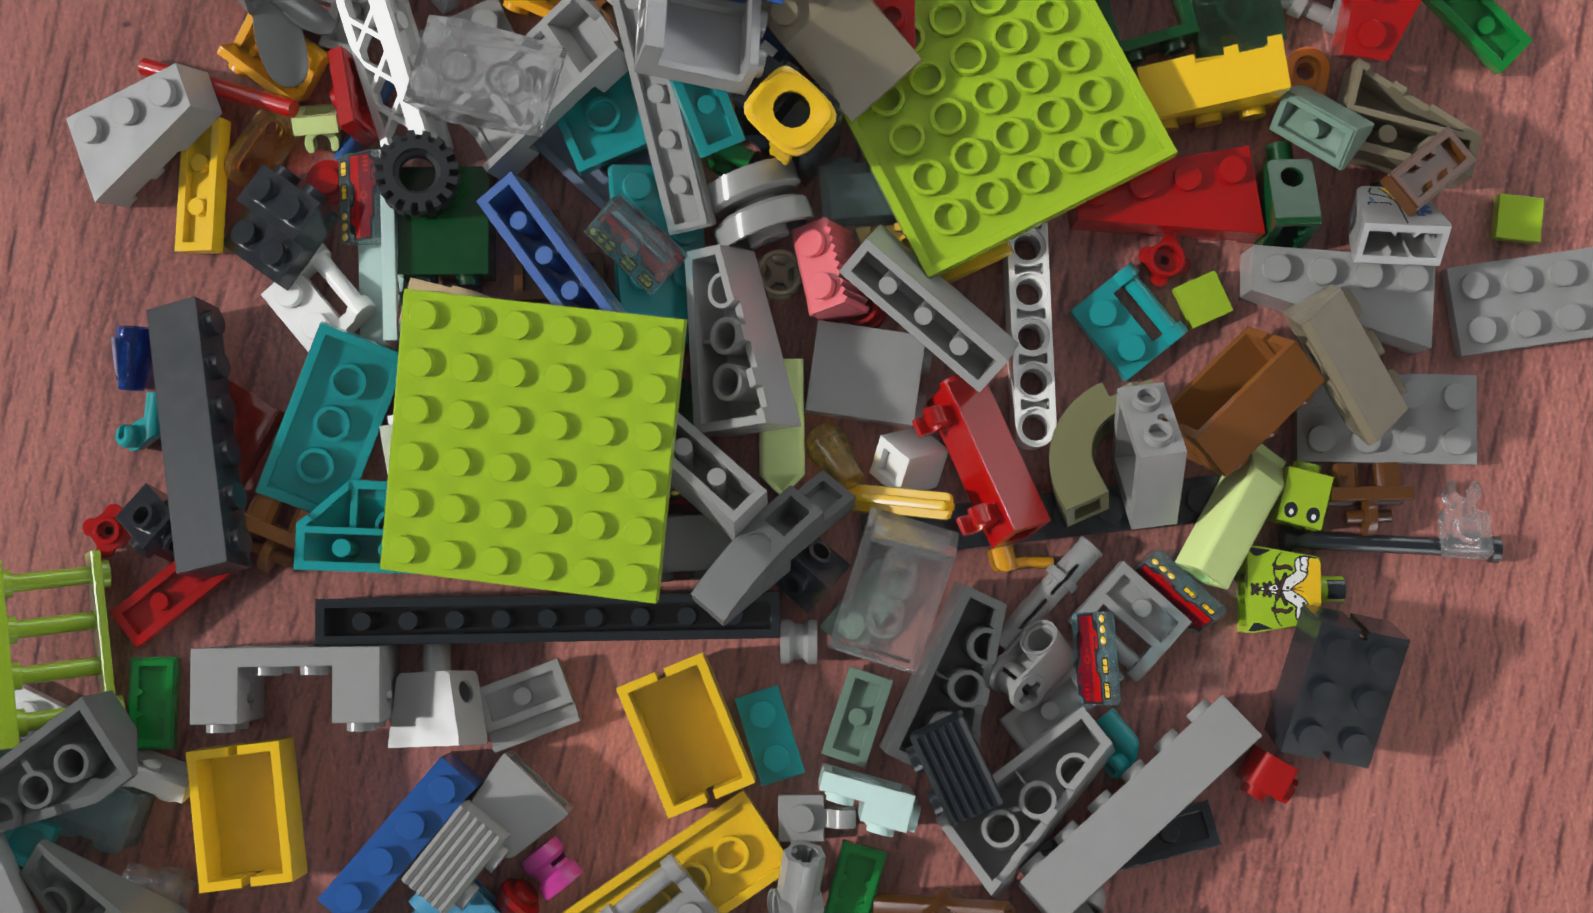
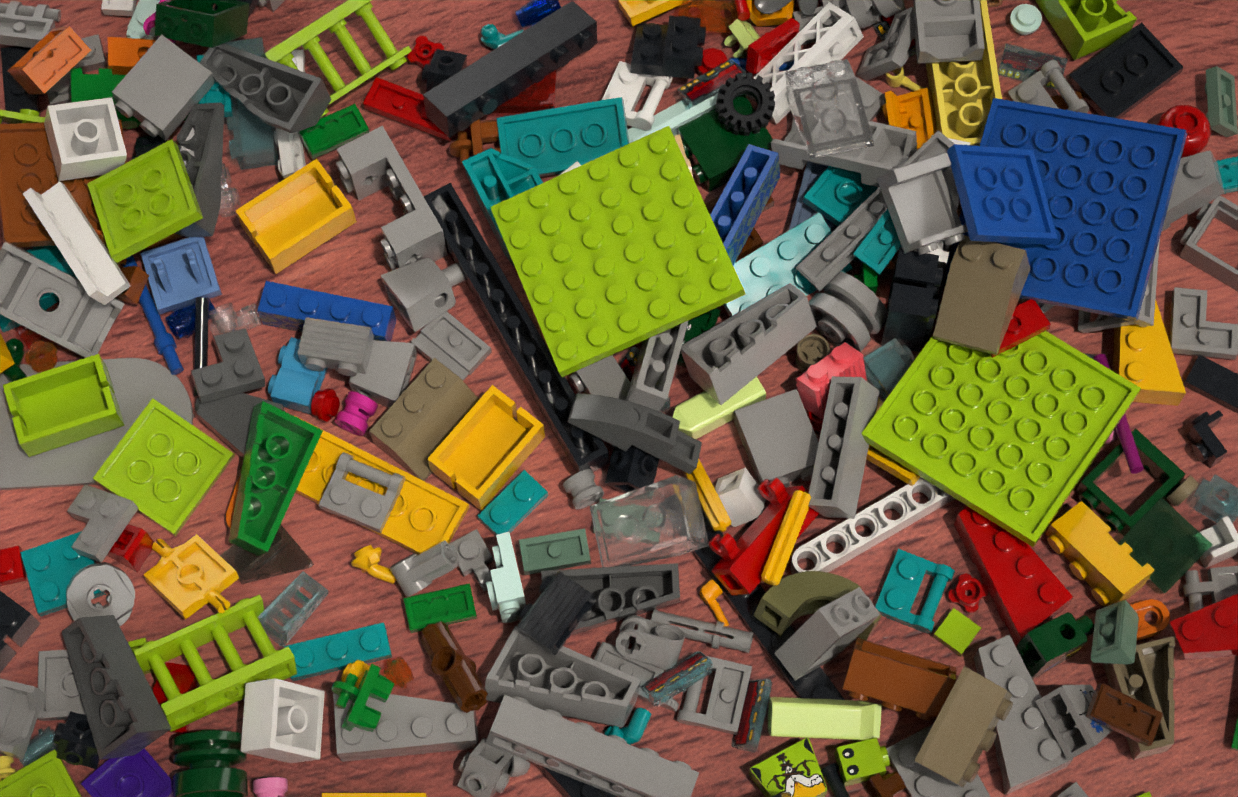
camera: 65 degrees right, 15 degrees down
clear light blue slope [584,193,688,296] -> none
yellow piece [744,66,837,165] -> none
clear yellow cone [805,422,864,490] -> none
none -> dark tan slope [369,358,479,481]
none -> yellow axle [761,490,811,586]

